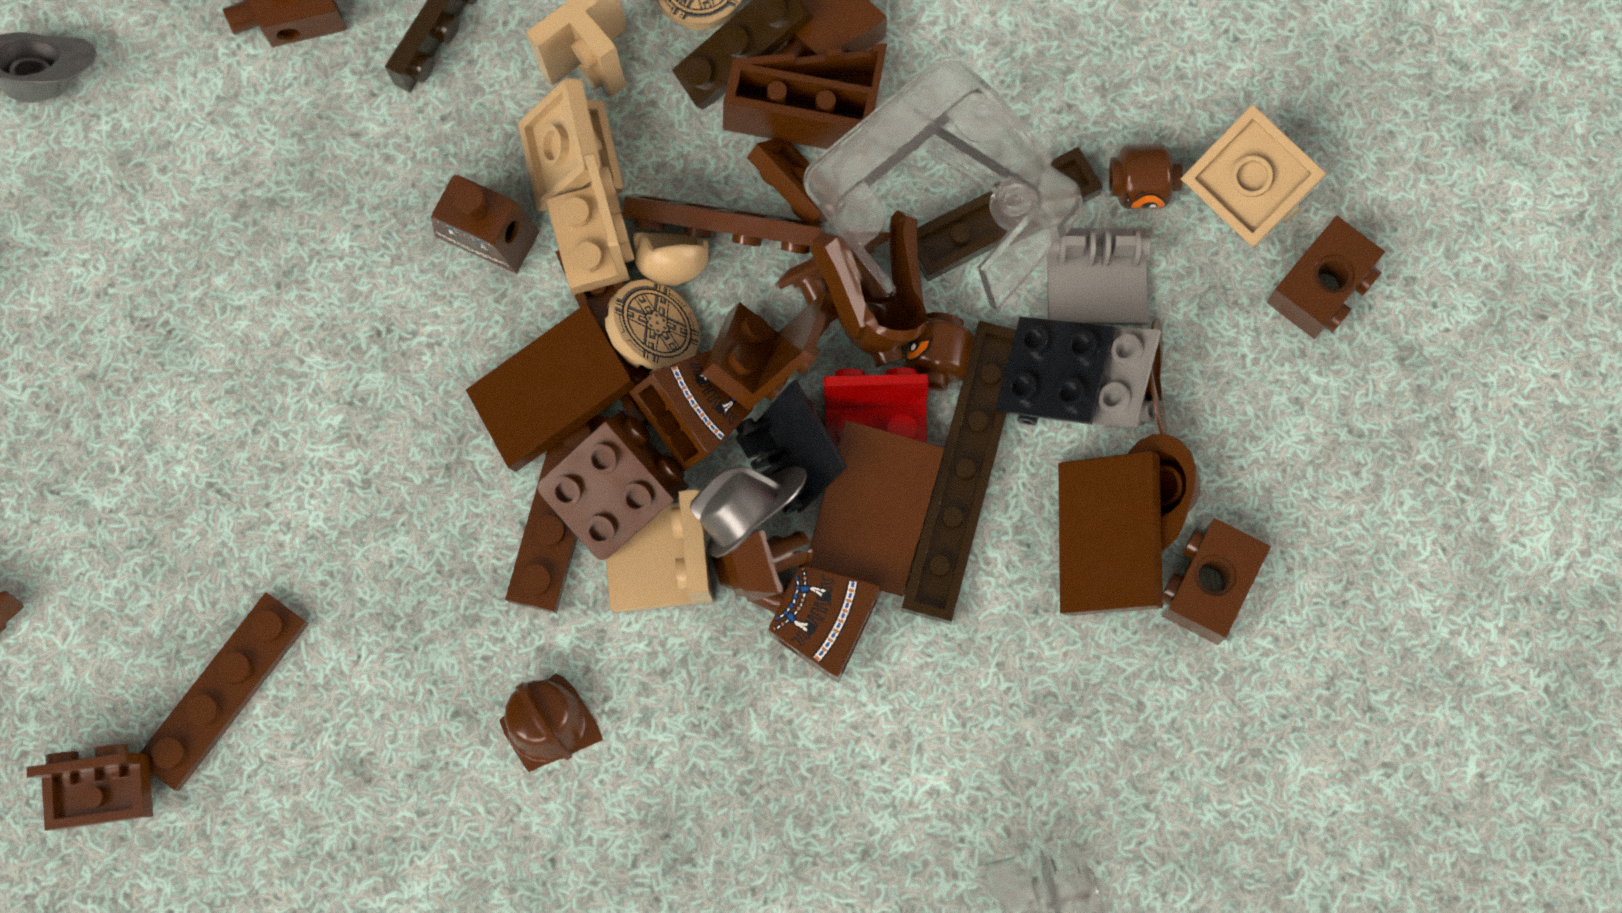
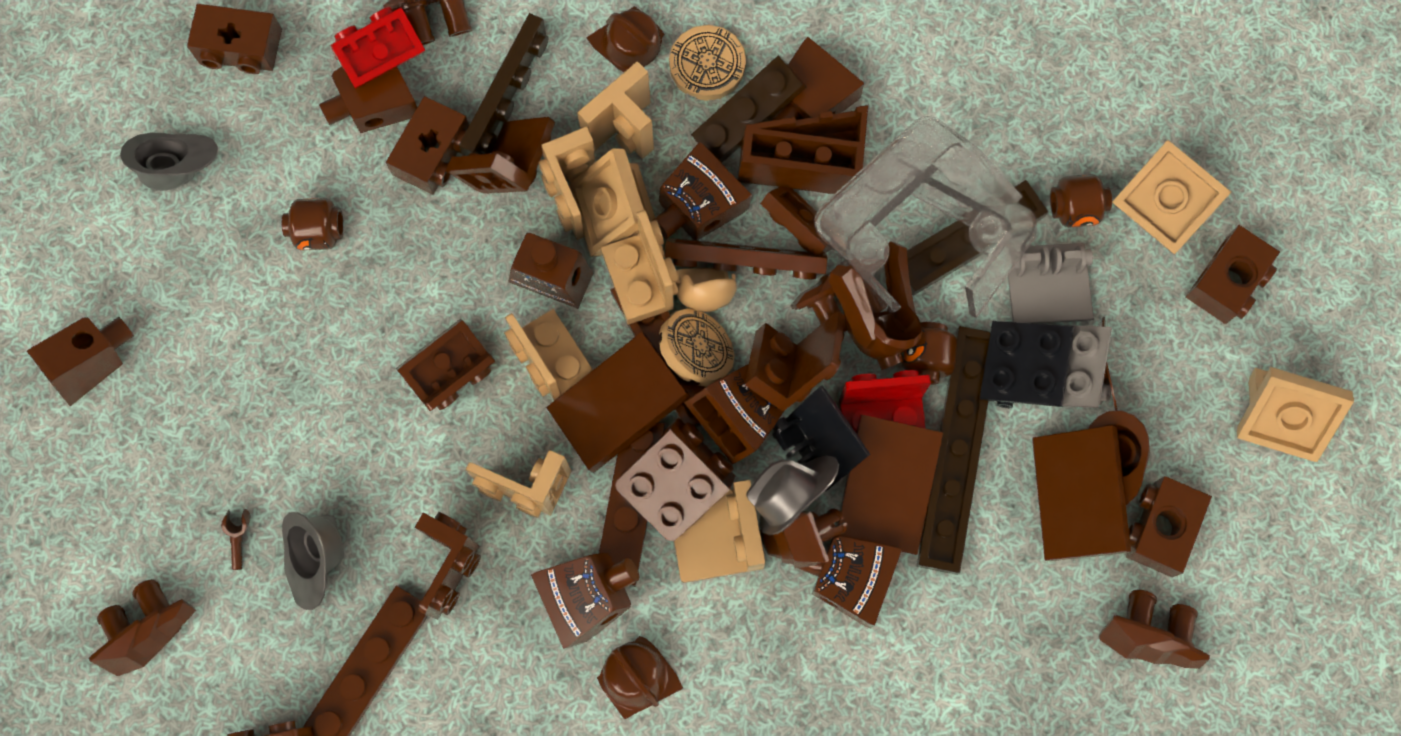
camera: 10 degrees left, 0 degrees up
none -> reddish brown hand [221,509,251,570]
none -> reddish brown head [281,198,344,251]
none -> flat silver piece [282,512,344,610]
none -> reddish brown brick [385,96,469,195]
none -> reddish brown bracket [396,319,495,411]
none -> reddish brown bracket [414,511,481,620]
none -> reddish brown bracket [446,117,555,194]
none -> tan bracket [465,450,572,518]
none -> tan bracket [504,309,593,401]
none -> reddish brown torso [531,552,640,649]
none -> tan bracket [538,127,595,240]
none -> reddish brown torso [652,142,752,240]
none -> reddish brown connector [1098,590,1210,669]
none -> tan bracket [1237,367,1354,462]

